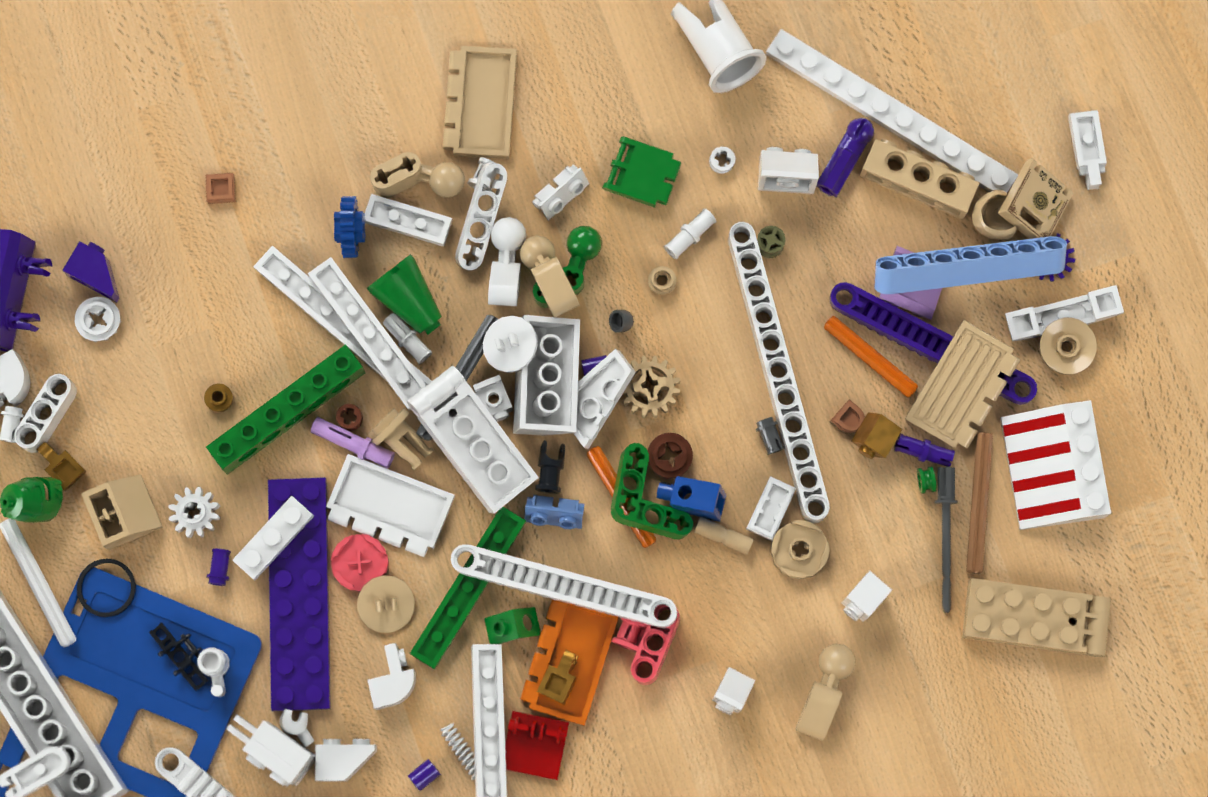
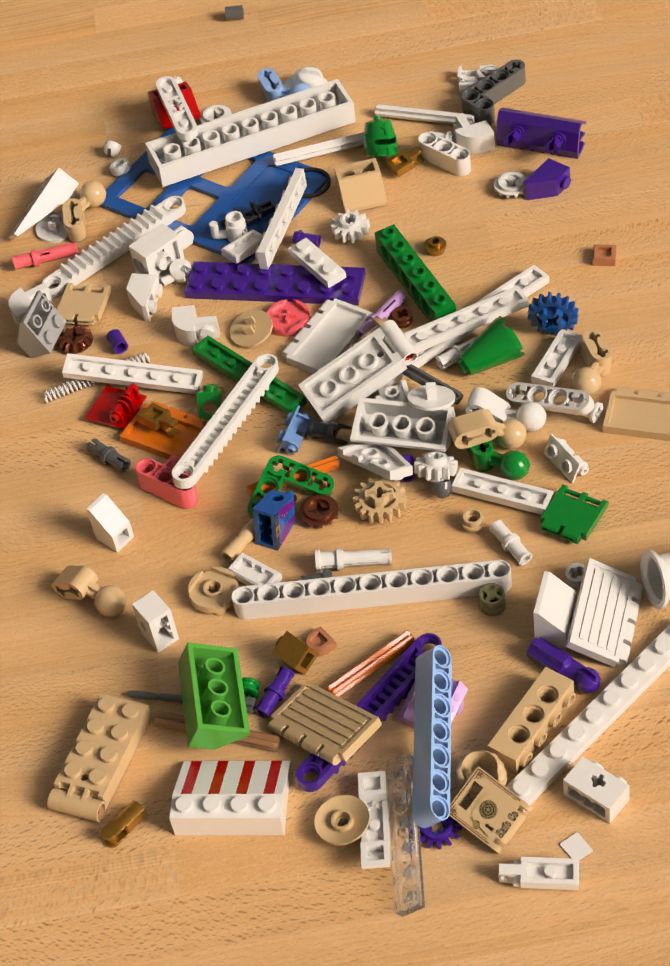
camera: 110 degrees right, 30 degrees down
none -> dark grey pin [87,438,131,473]
none -> pearl gold bar [101,800,147,848]
none -> bright green slope [178,642,250,750]
none -> white plate [221,230,262,264]
none -> white plate [255,168,307,270]
none -> white pin [315,548,392,572]
none -> clear plate [386,754,425,917]
none -> white gear [414,452,458,482]
none -> white plate [452,468,554,515]
none -> white sticker [560,833,593,860]
none -> white brick [563,757,630,824]
none -> white hinge [566,558,643,667]

